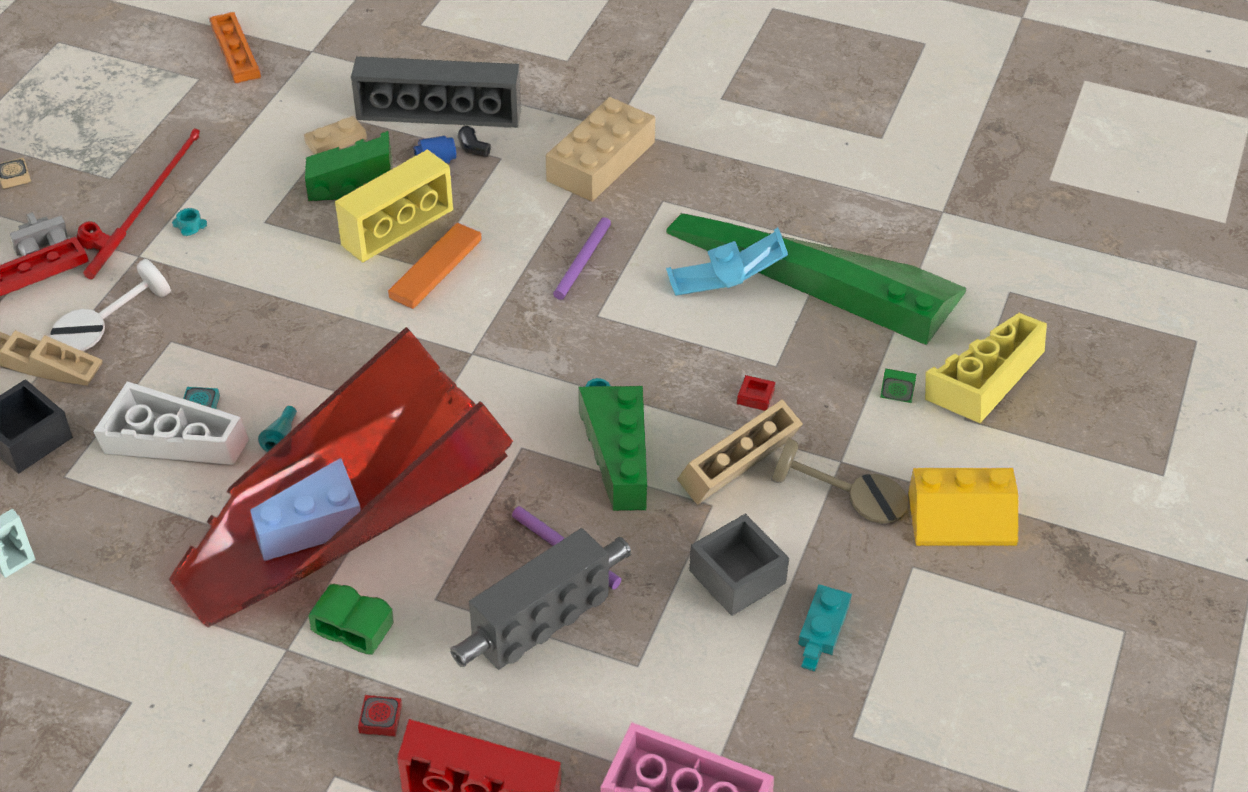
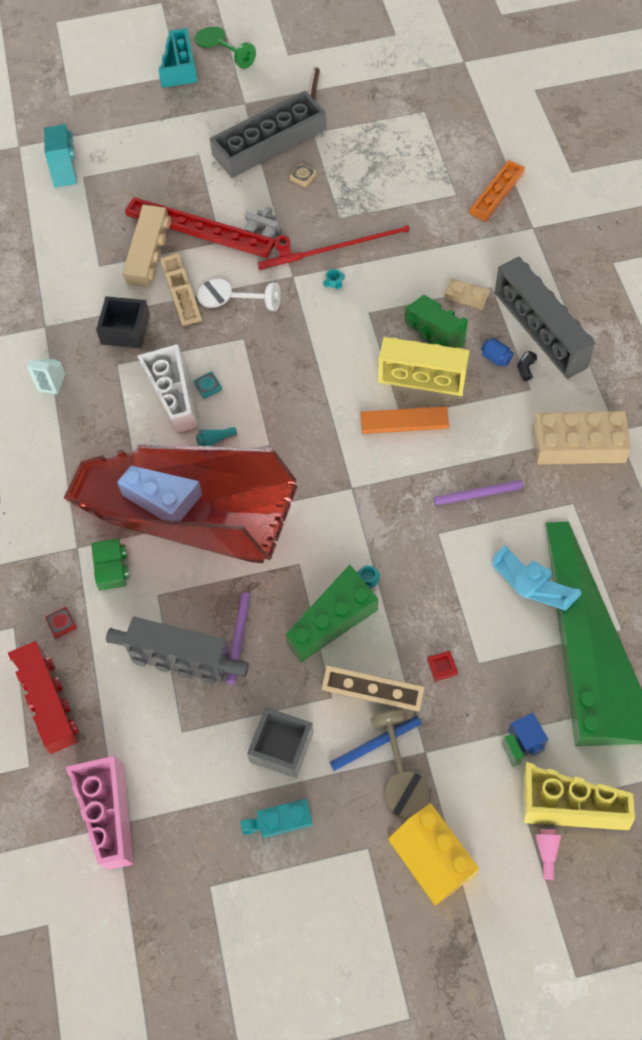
camera: 60 degrees right, 15 degrees up
none -> blue bar [329,715,421,771]
none -> blue brick [508,713,548,756]
none -> bright pink cone [535,829,562,880]

